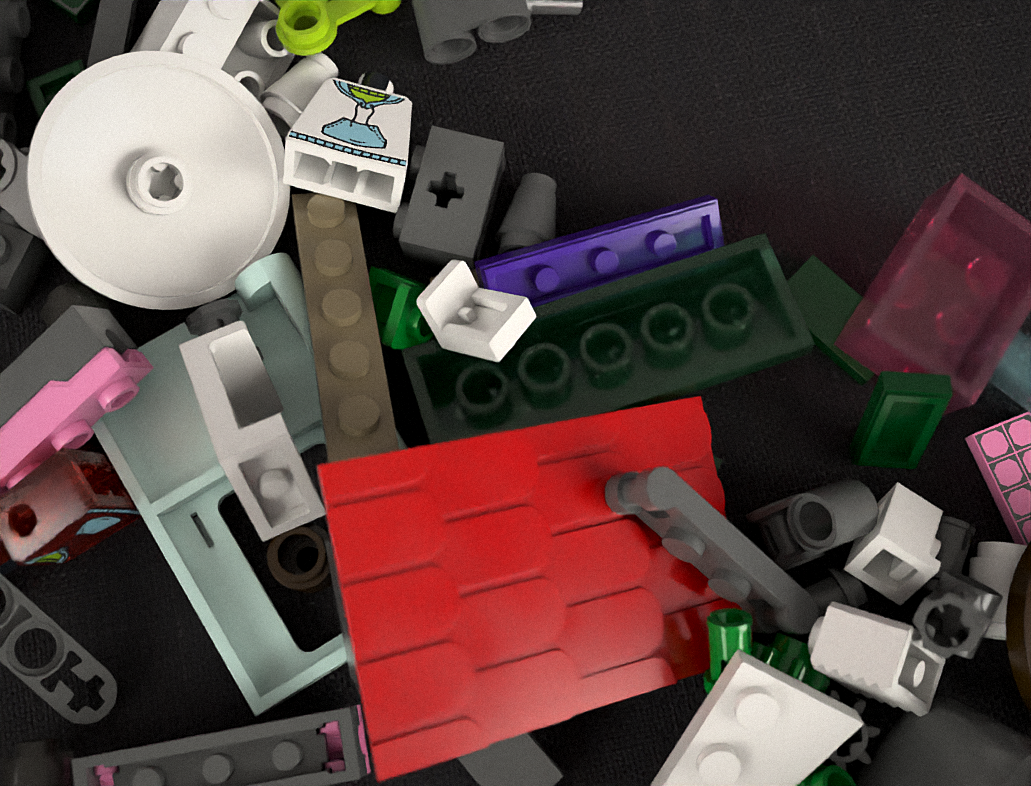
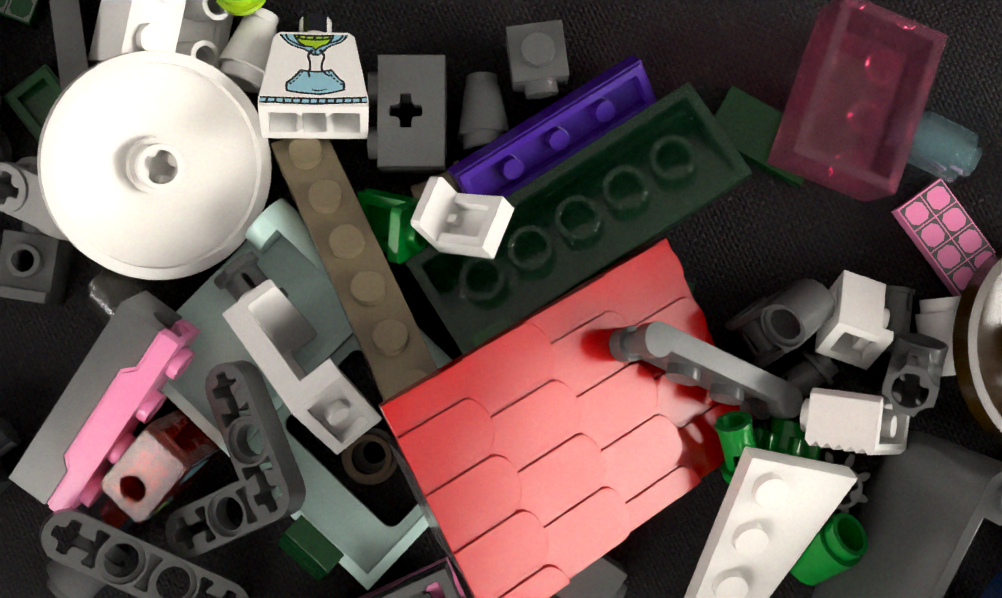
camera: 20 degrees left, 10 degrees up
dark green tile [850,371,953,469] -> none
none -> dark grey beam [165,360,306,558]
none -> dark green tile [277,515,344,581]
none -> dark grey brick [506,19,570,99]

